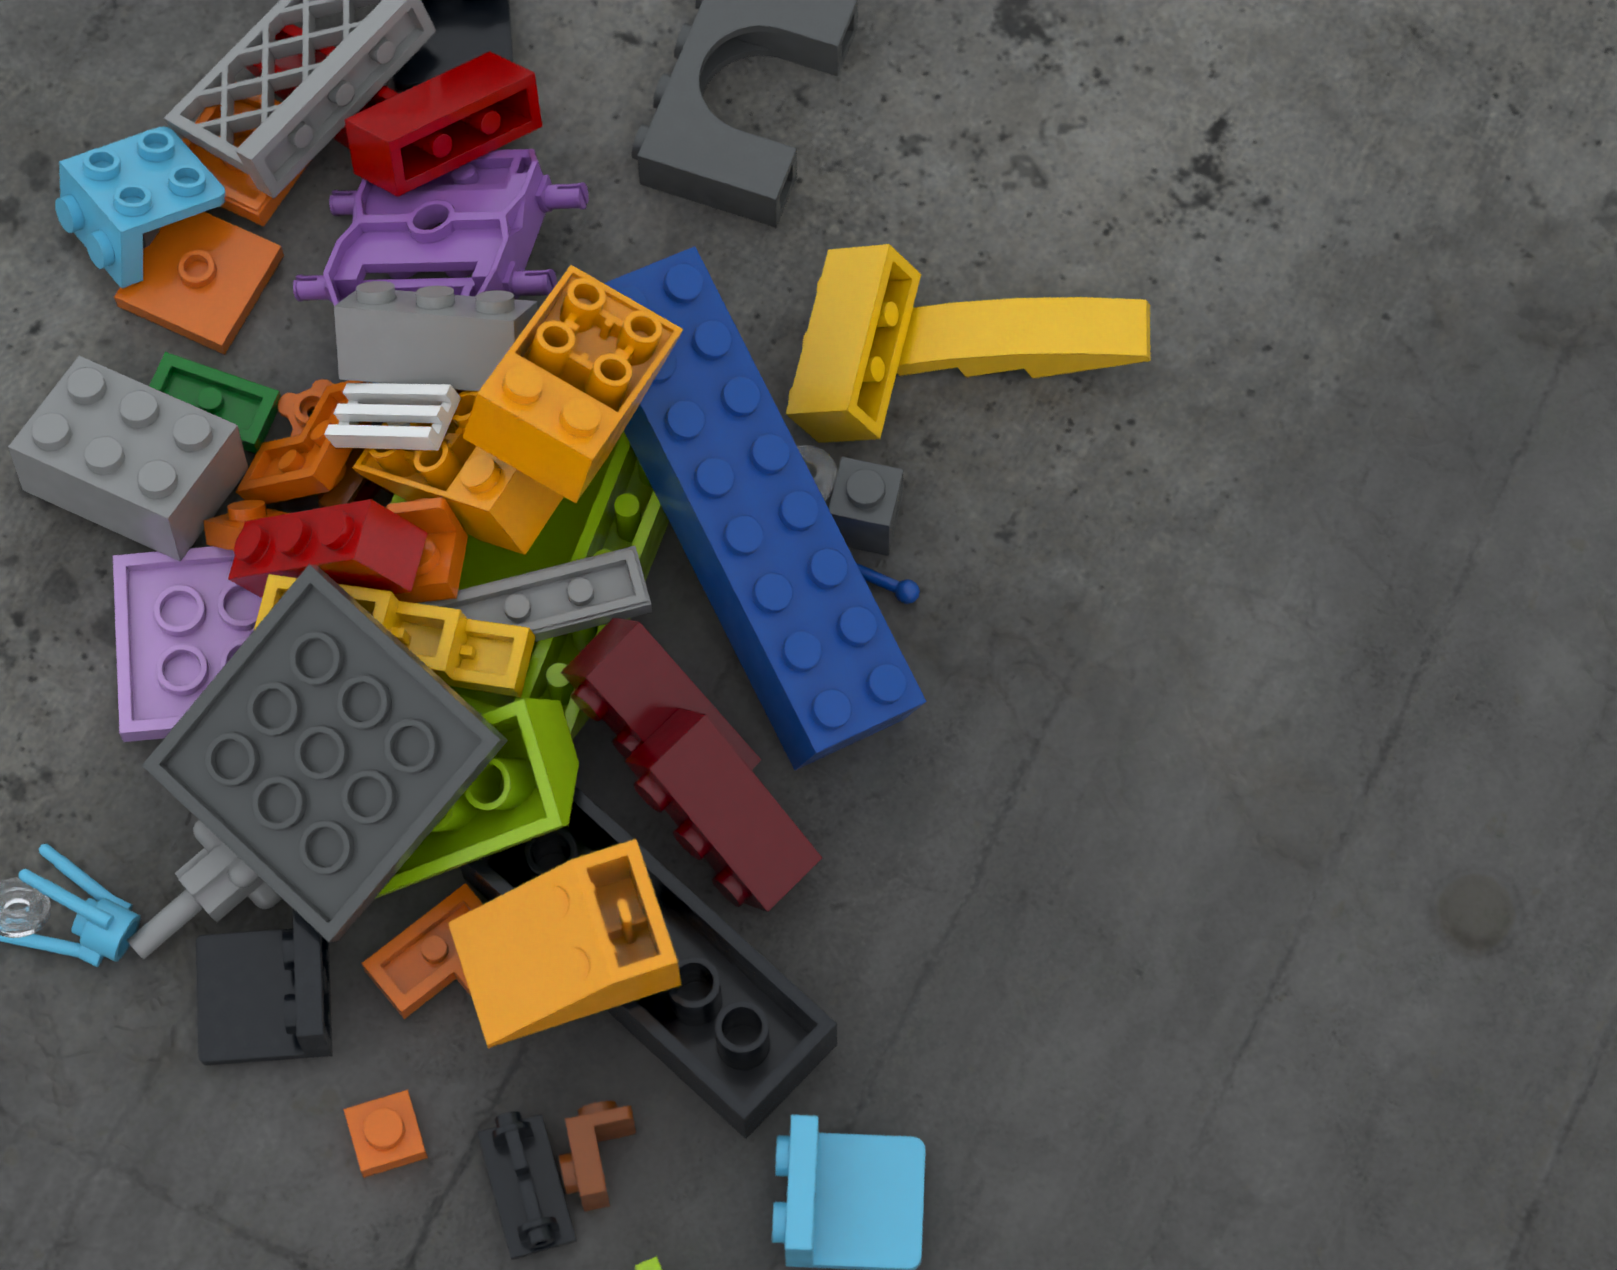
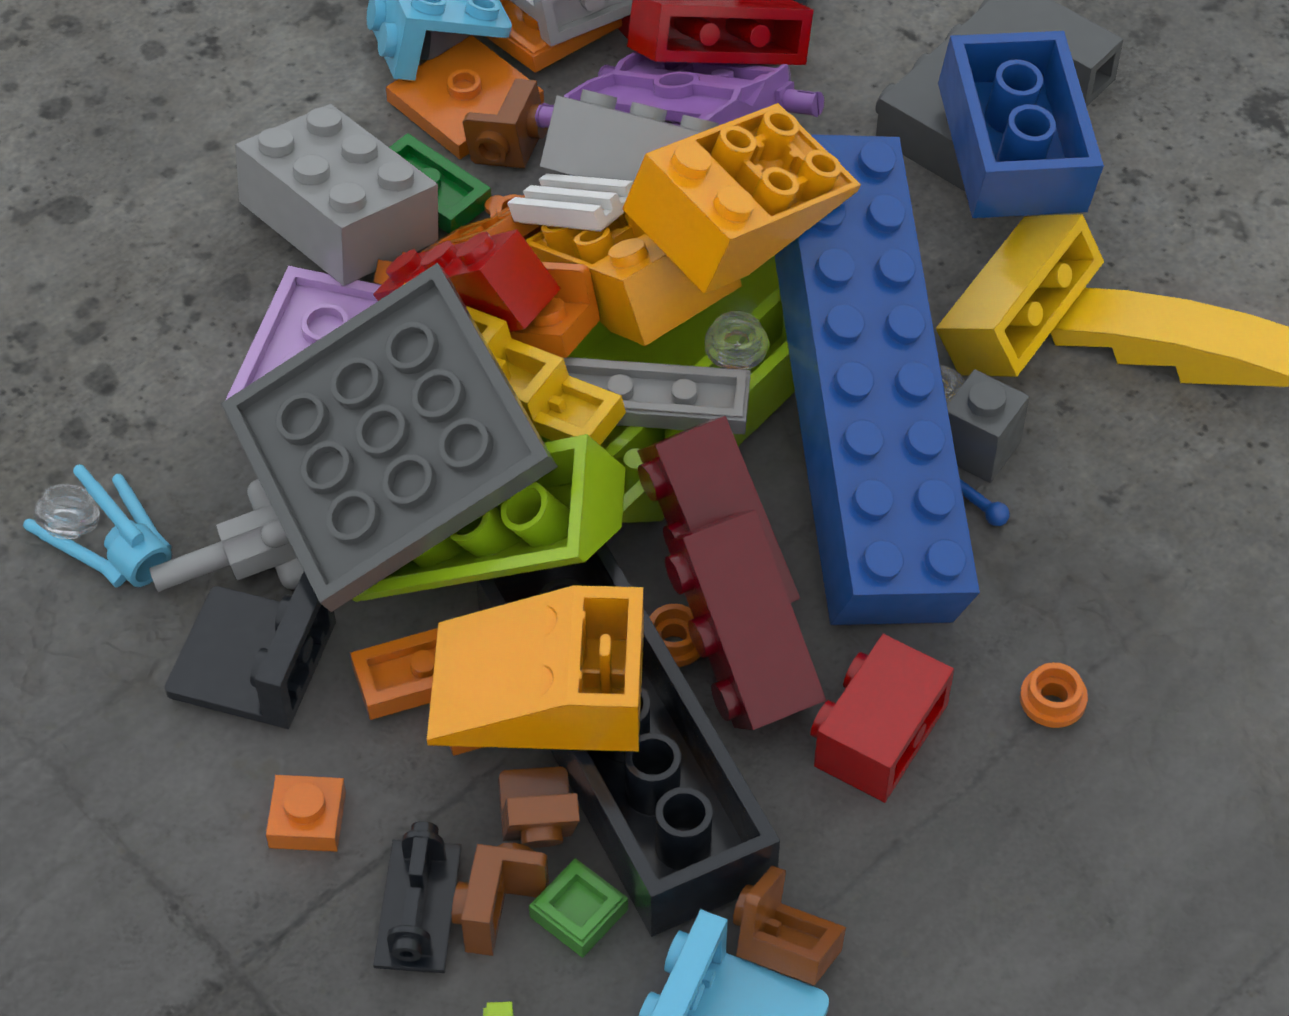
camera: 20 degrees right, 15 degrees down
none -> dark orange bracket [462,79,548,168]
none -> dark orange bracket [498,766,580,848]
none -> bright green tile [529,858,628,958]
none -> orange plate [649,604,700,667]
none -> clear plate [705,311,768,370]
none -> dark orange bracket [733,866,846,986]
none -> red brick [810,633,954,803]
none -> blue brick [938,31,1104,218]
none -> orange plate [1020,662,1088,728]

